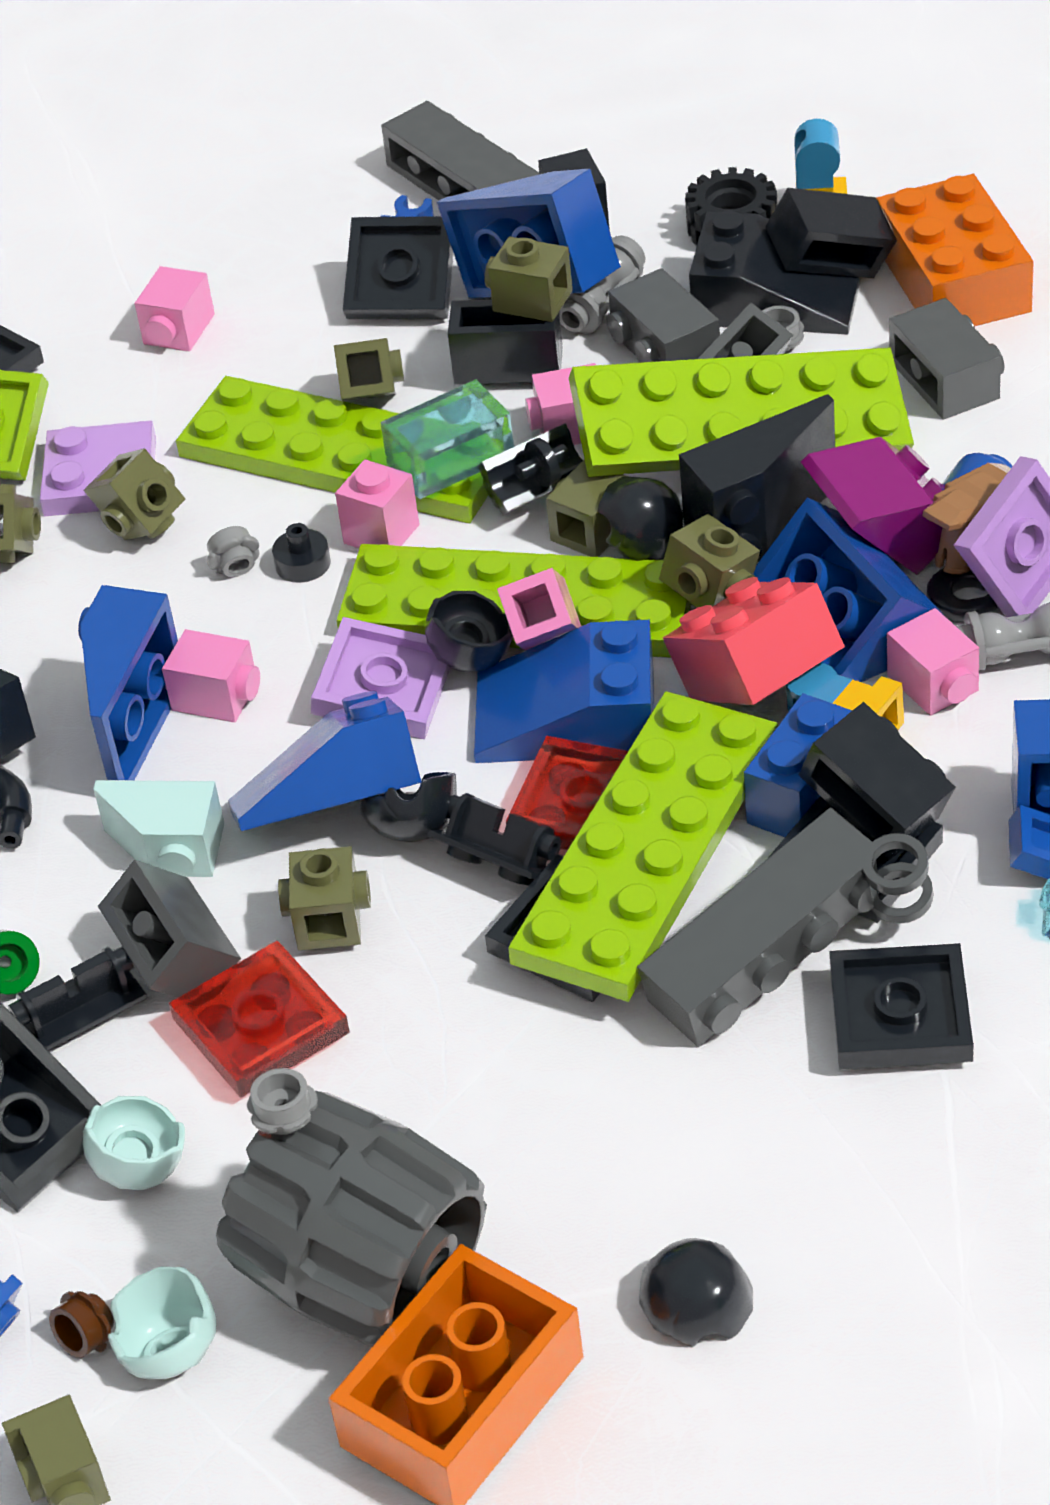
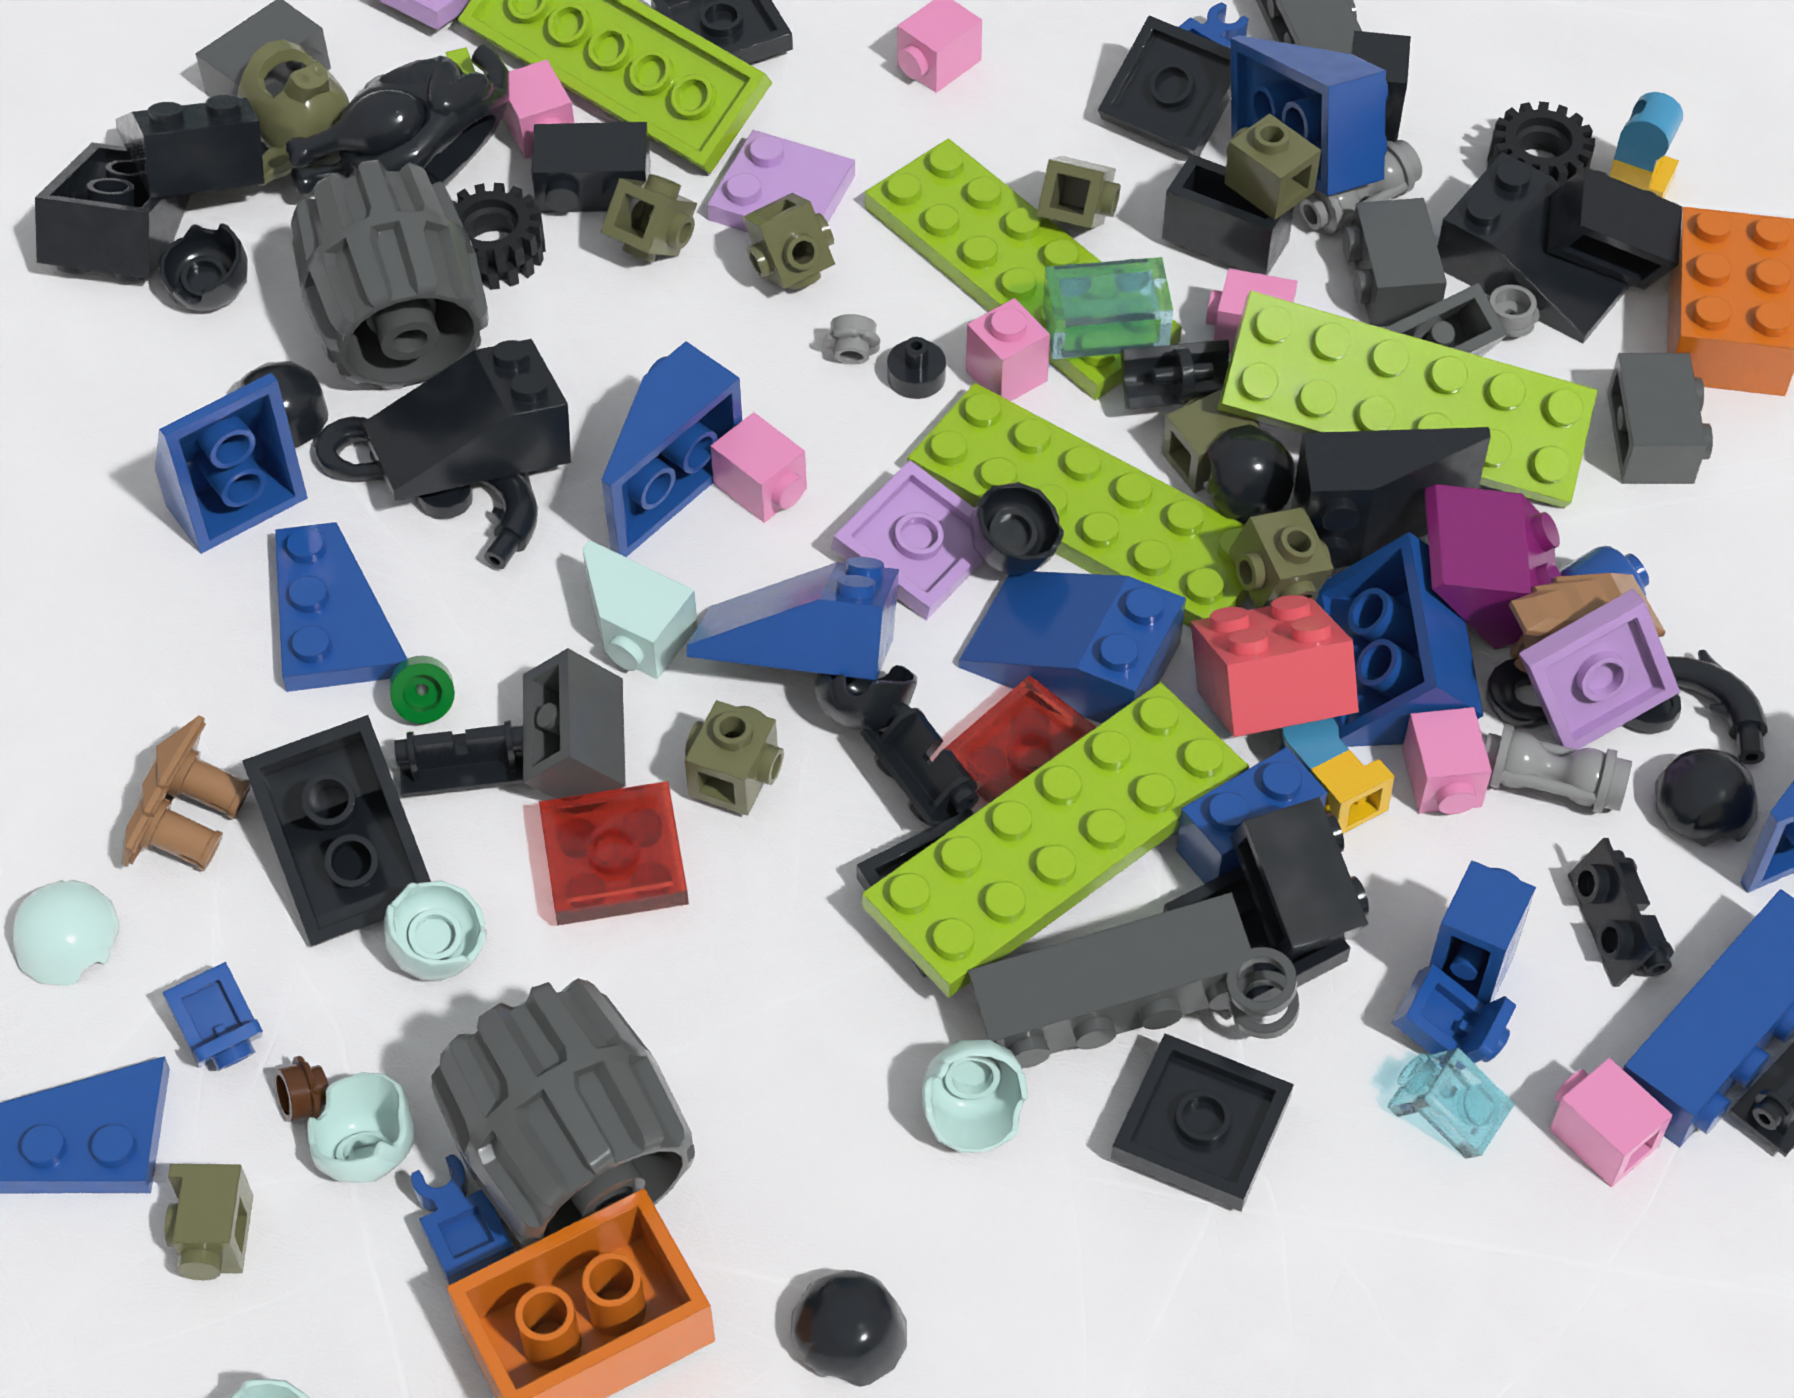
camera: 20 degrees right, 10 degrees up
light grey plate [247,1068,318,1135] -> none
bright pink brick [497,568,581,650] -> none
none -> blue plate [411,1154,515,1285]
none -> light aqua hair [922,1040,1028,1153]

